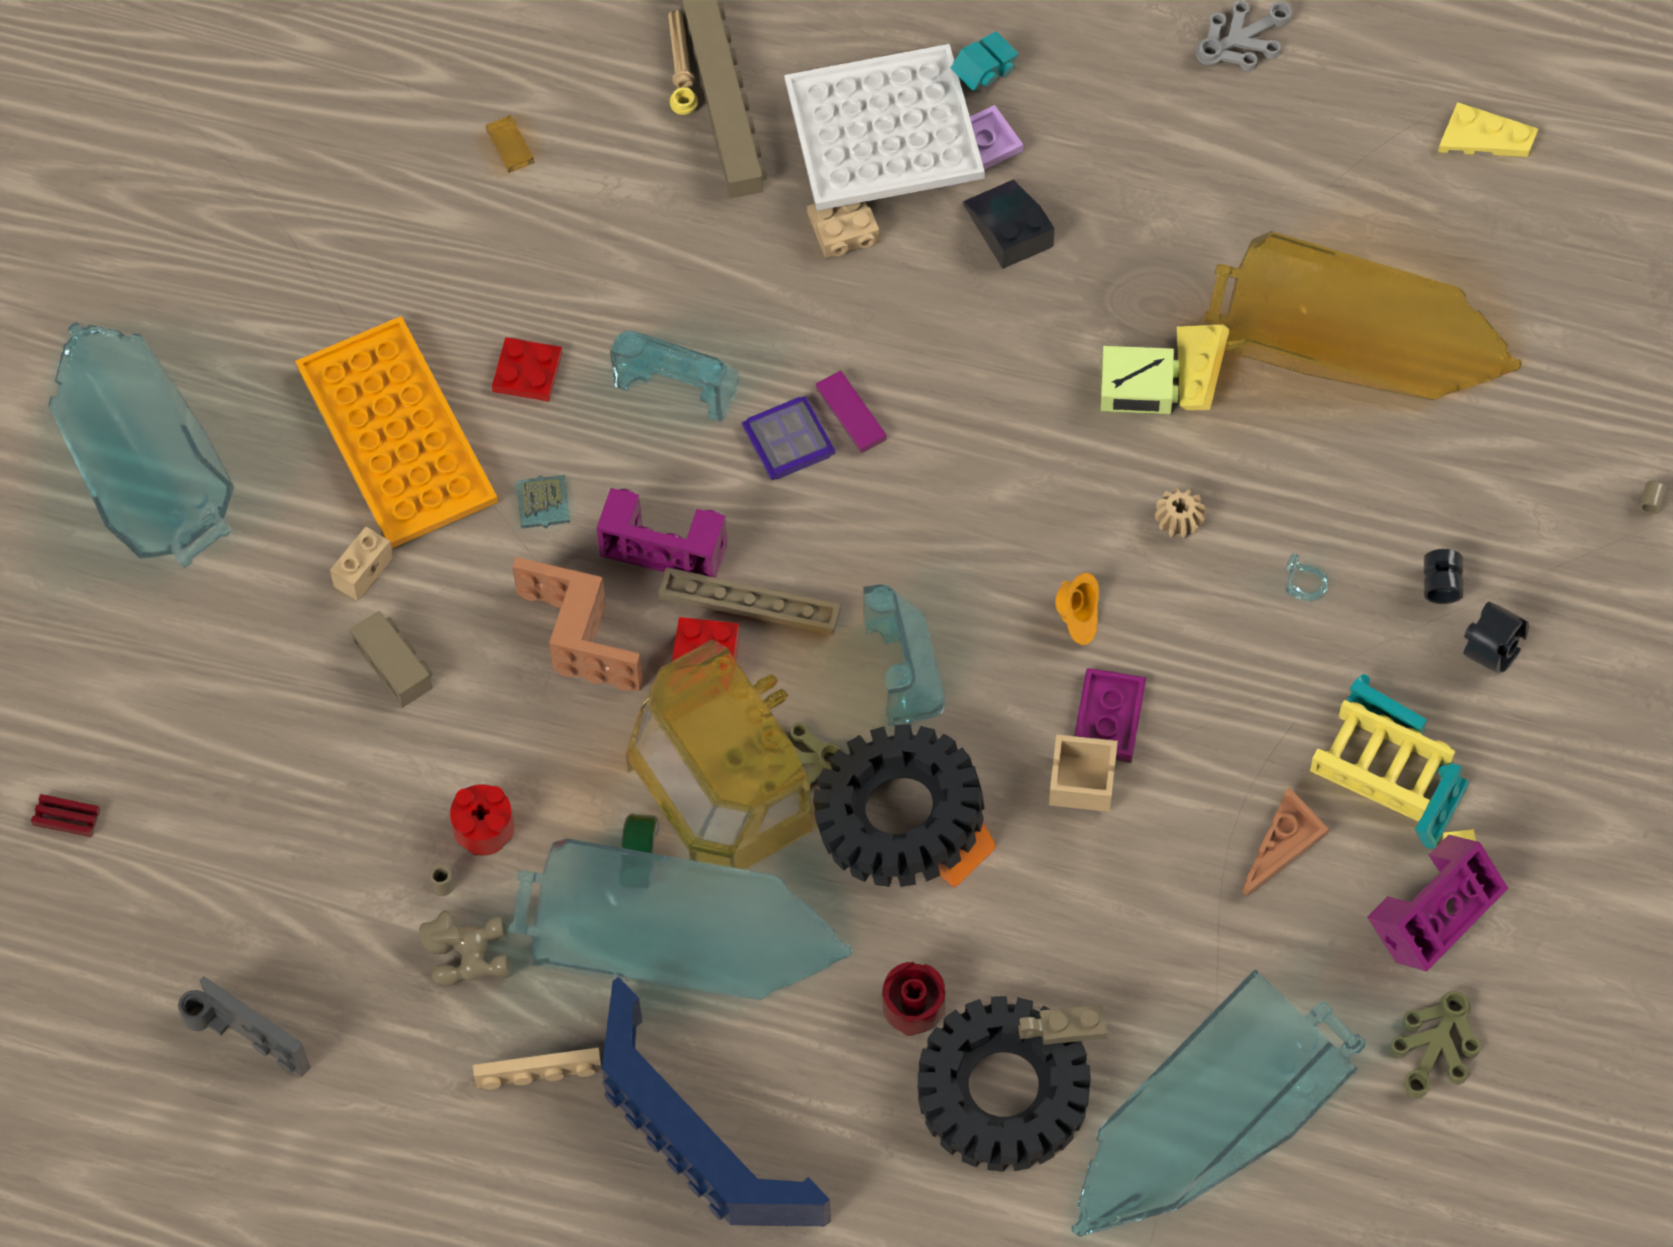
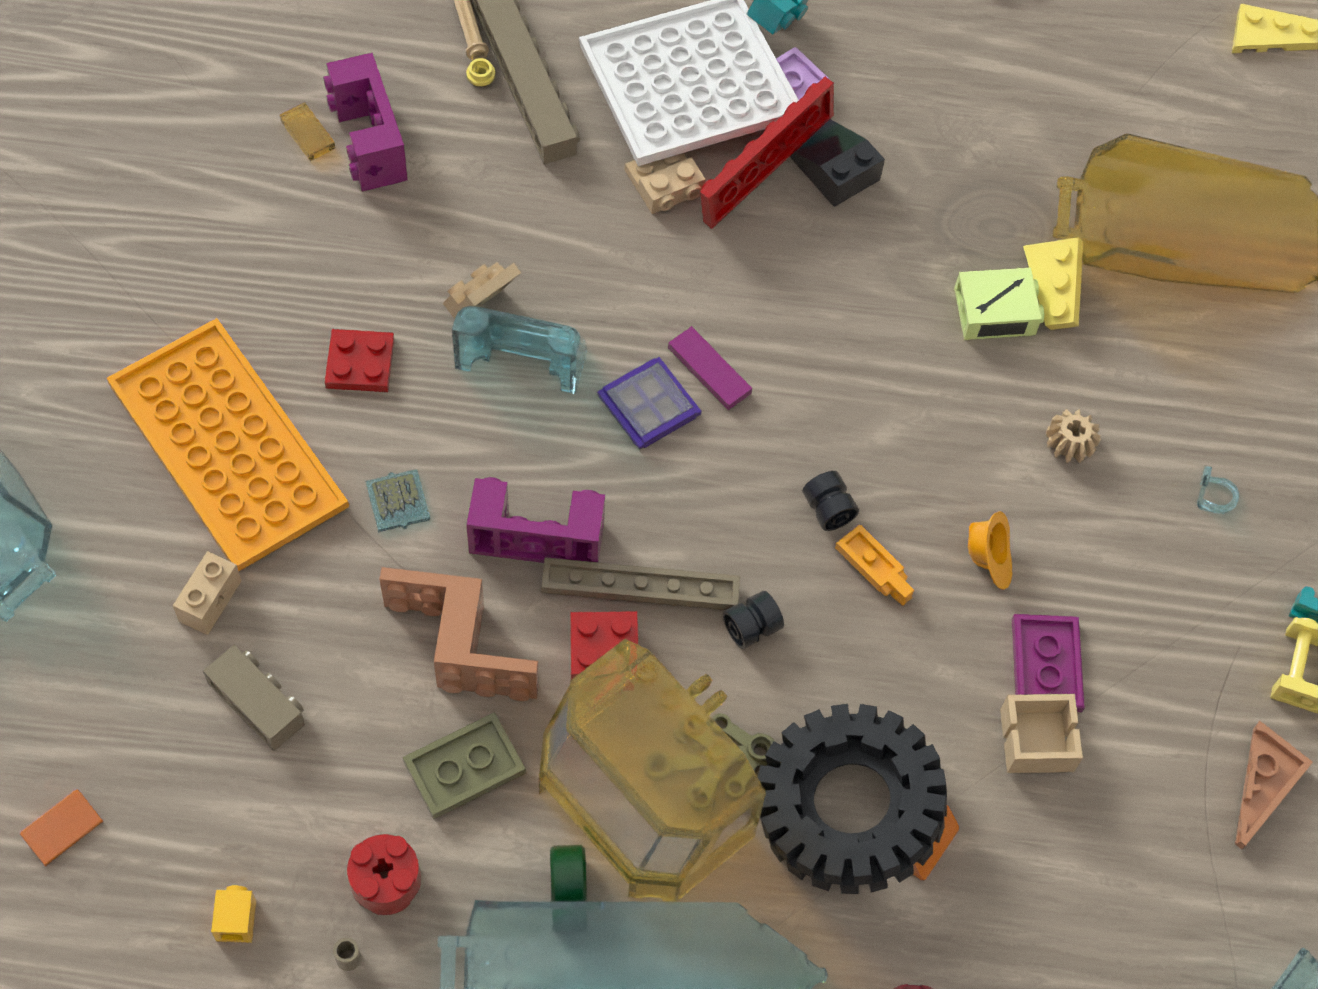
camera: 15 degrees left, 0 degrees up
clear light blue windscreen [863,584,945,726] -> none
none -> orange slope [20,789,103,866]
none -> yellow brick [211,885,256,943]
none -> magenta plate [323,53,408,192]
none -> olive plate [402,712,526,820]
none -> tan plate [443,262,521,323]
none -> red plate [700,76,834,229]
none -> black wheel [722,590,784,649]
none -> black wheel [802,471,860,531]
none -> light orange hinge [835,524,914,606]

